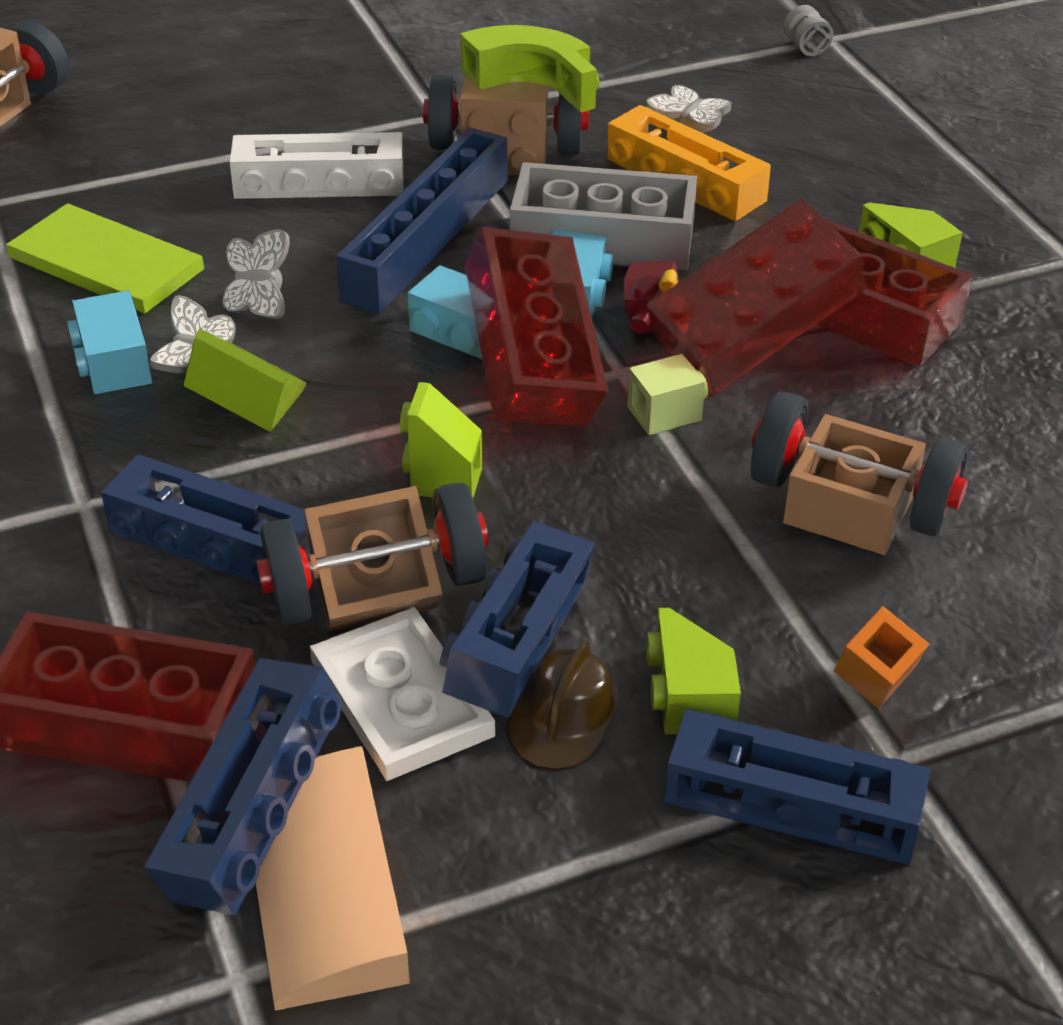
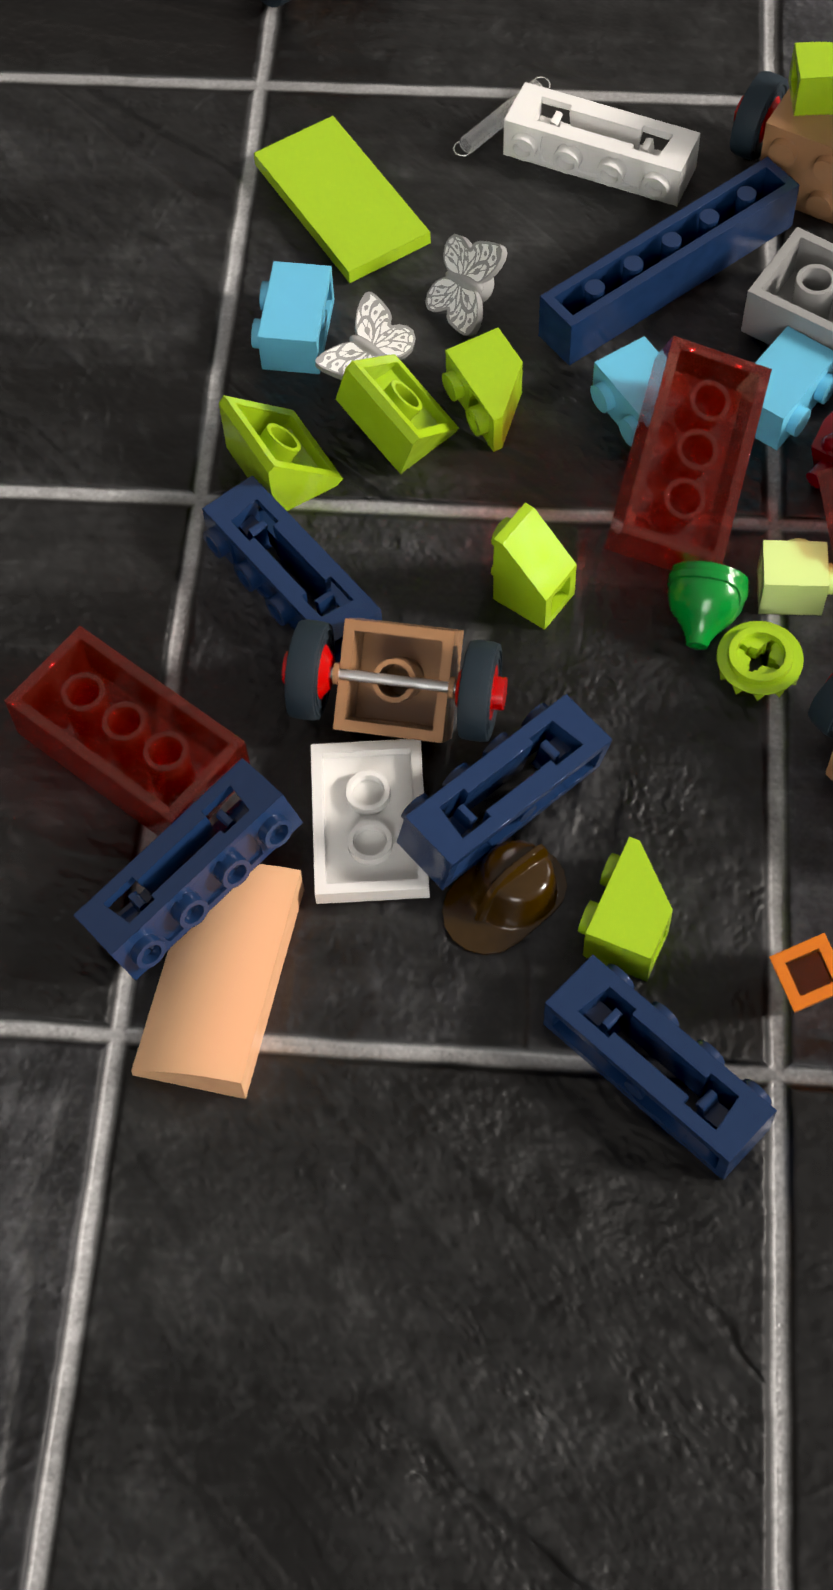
camera: 30 degrees right, 20 degrees up
none -> lime slope [219,395,343,511]
none -> lime slope [442,327,523,452]
none -> white piece [453,77,550,156]
none -> green helmet [667,561,749,650]
none -> lime gear [716,621,804,701]

